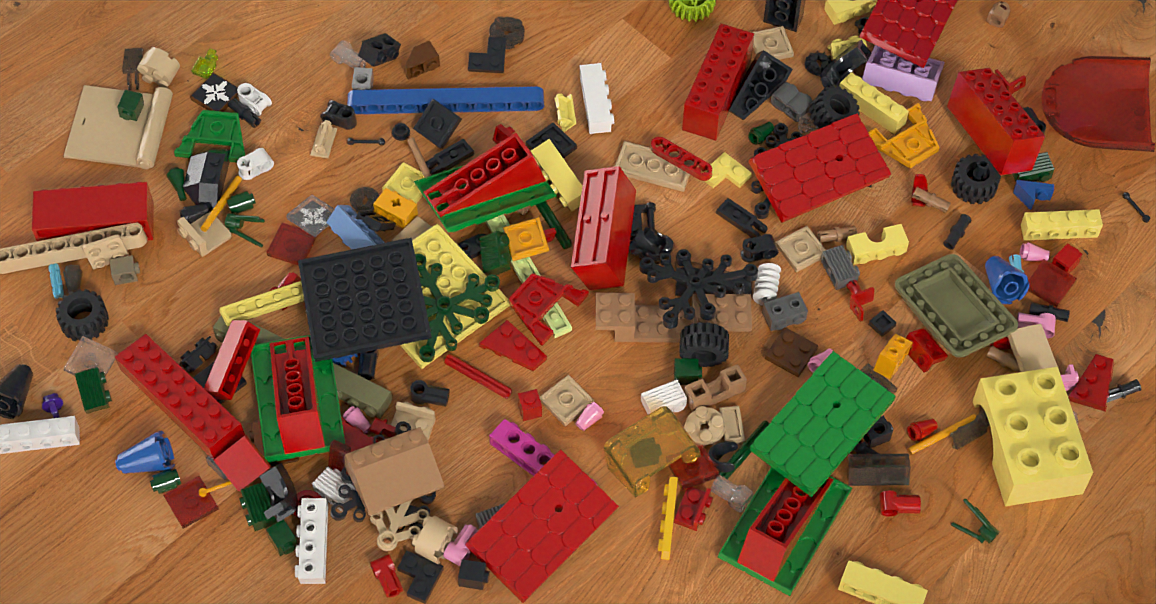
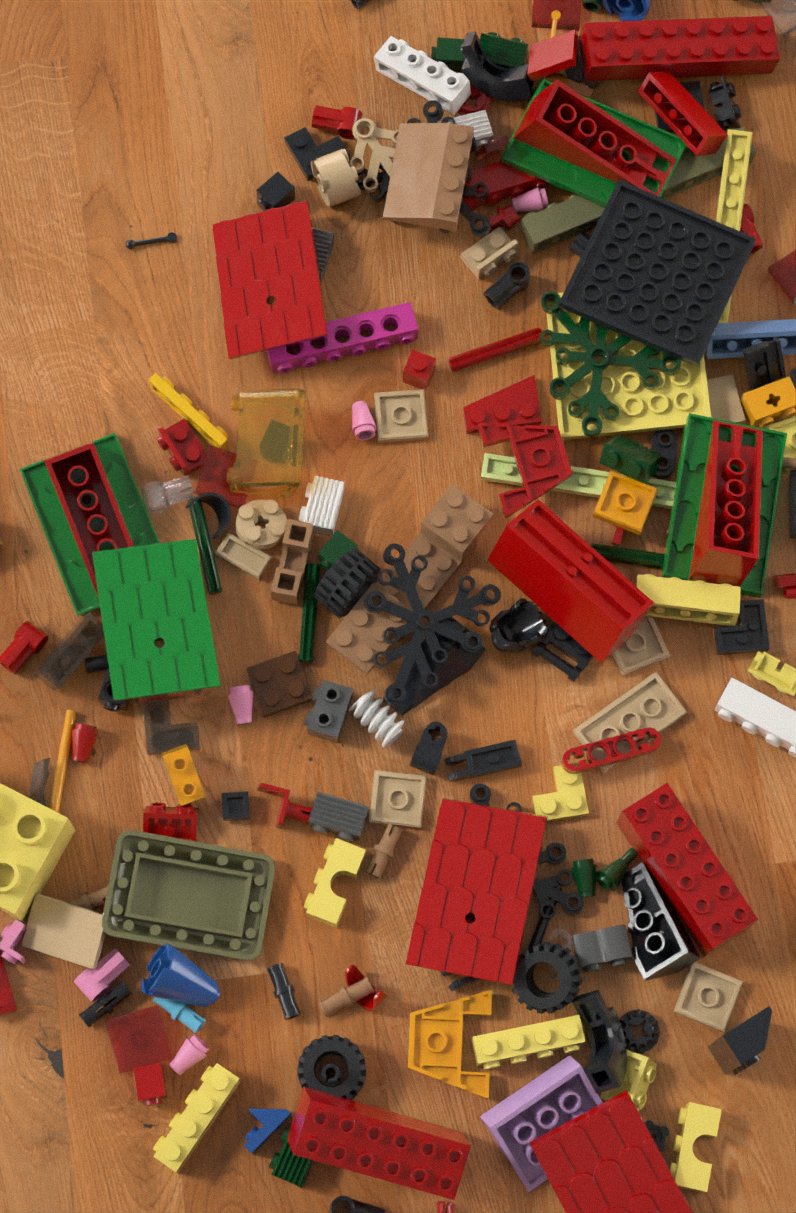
camera: 125 degrees right, 15 degrees up
bright pink piece [443,524,478,566] -> none
none -> dark green axle [299,563,320,663]
none -> dark green cone [596,848,638,891]

